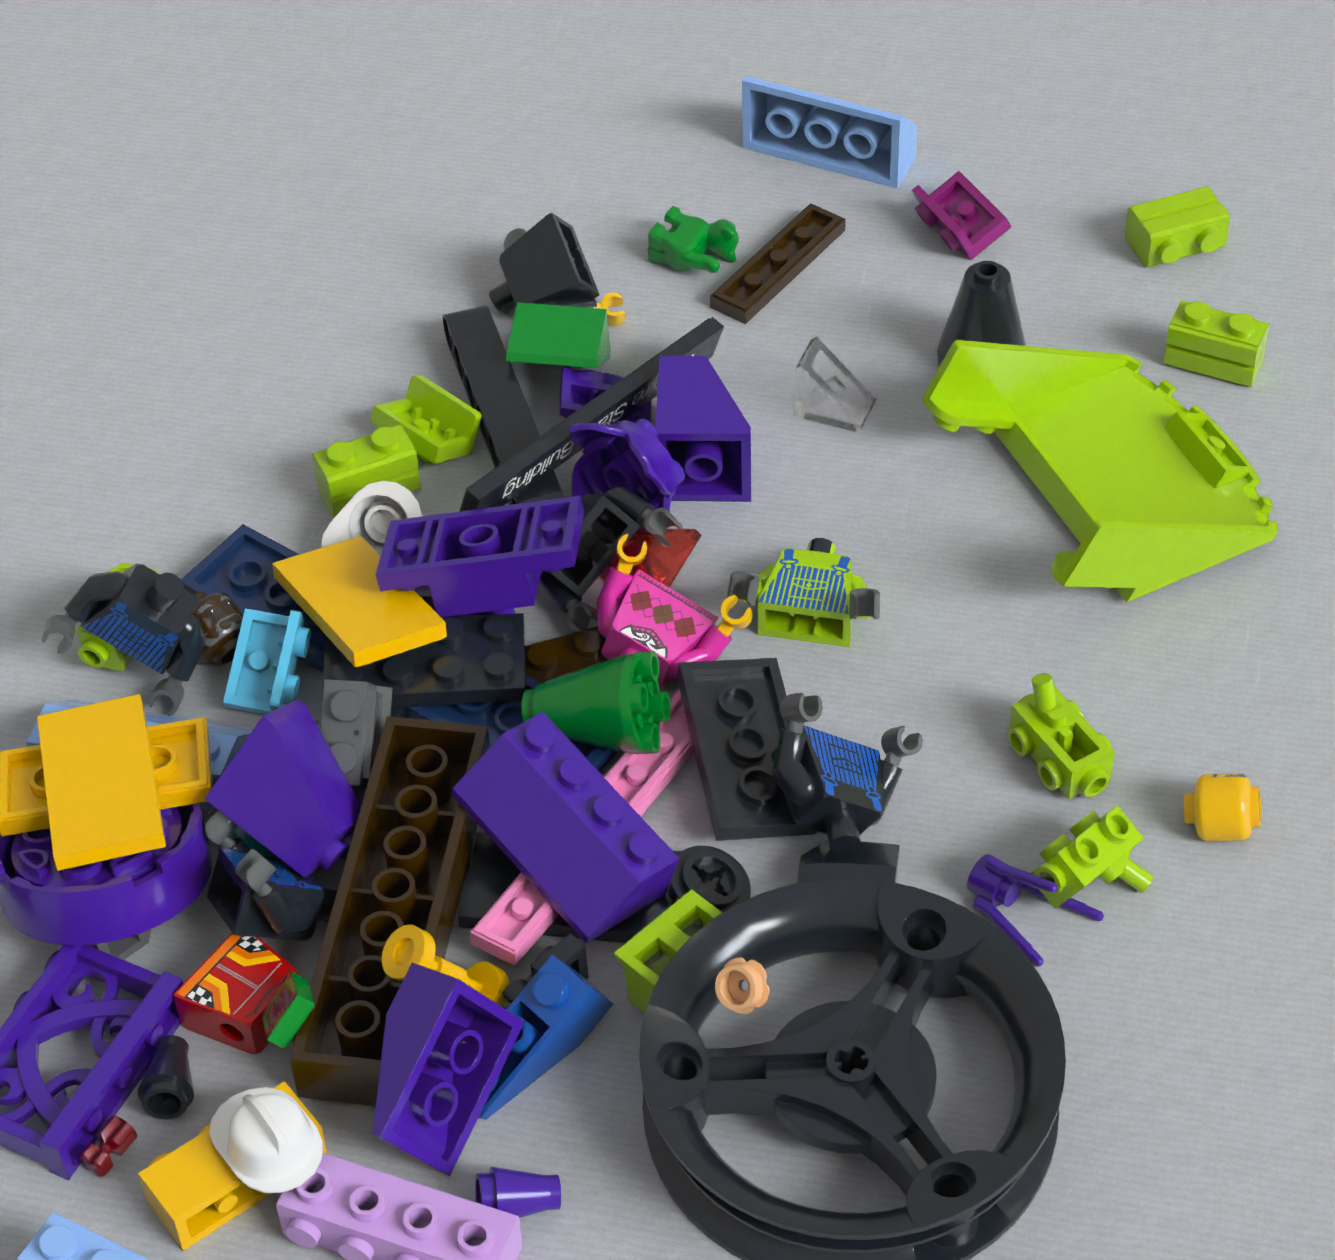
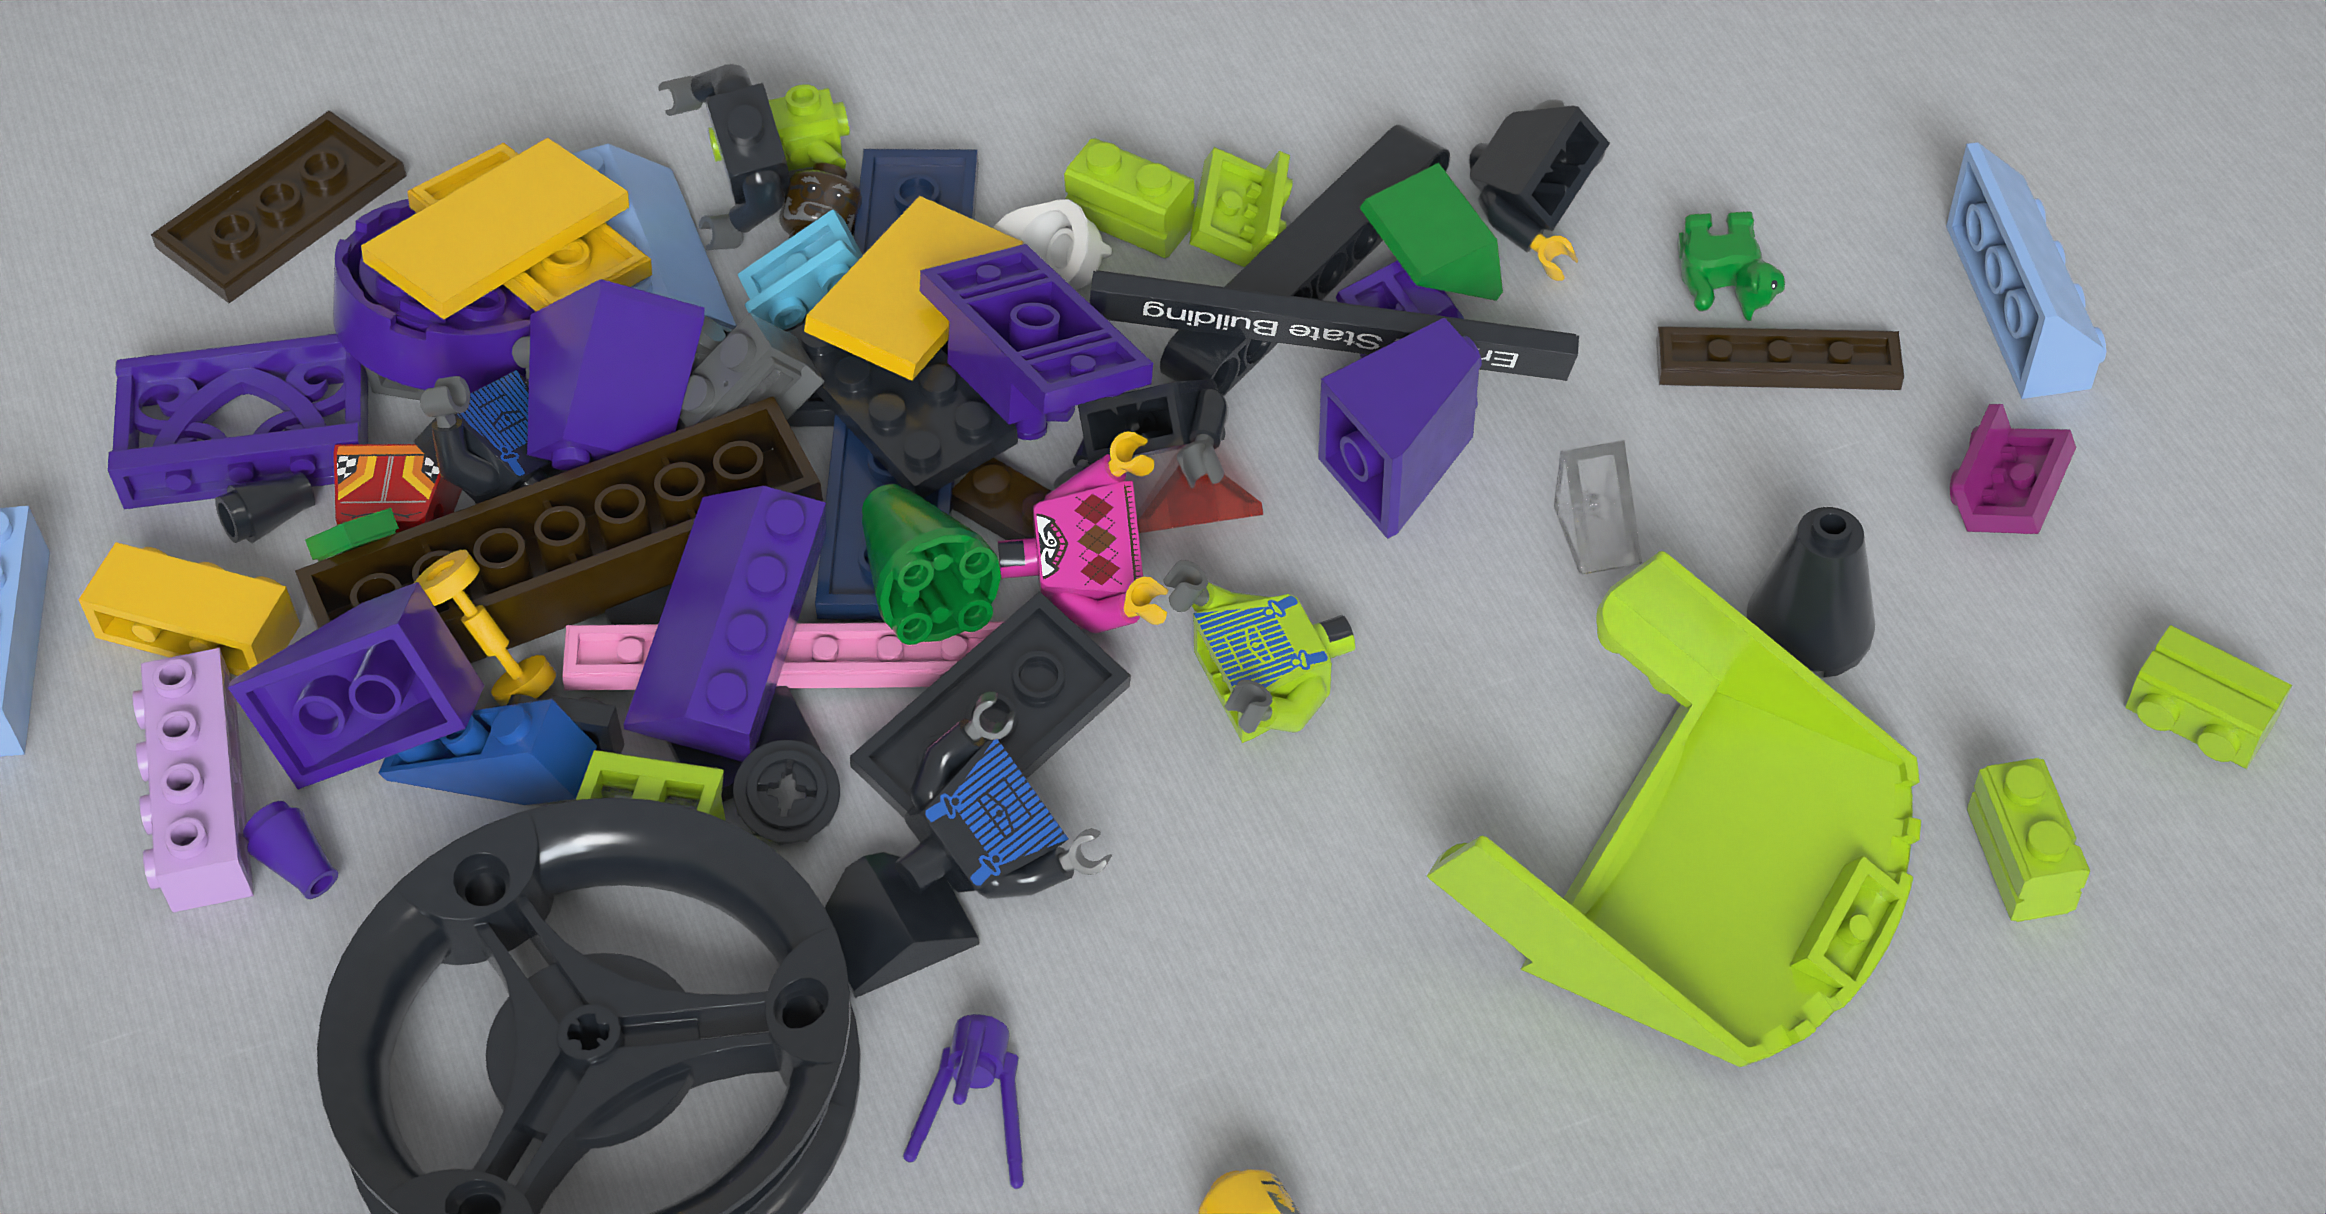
camera: 55 degrees right, 5 degrees up
dark red piece [79,1115,137,1177] -> none
white piece [209,1087,323,1193] -> none
dark purple brick [568,419,685,547] -> none
light nougat plate [715,957,770,1014] -> none
lime brick [1008,673,1115,799] -> none
lime brick [1031,805,1153,909] -> none

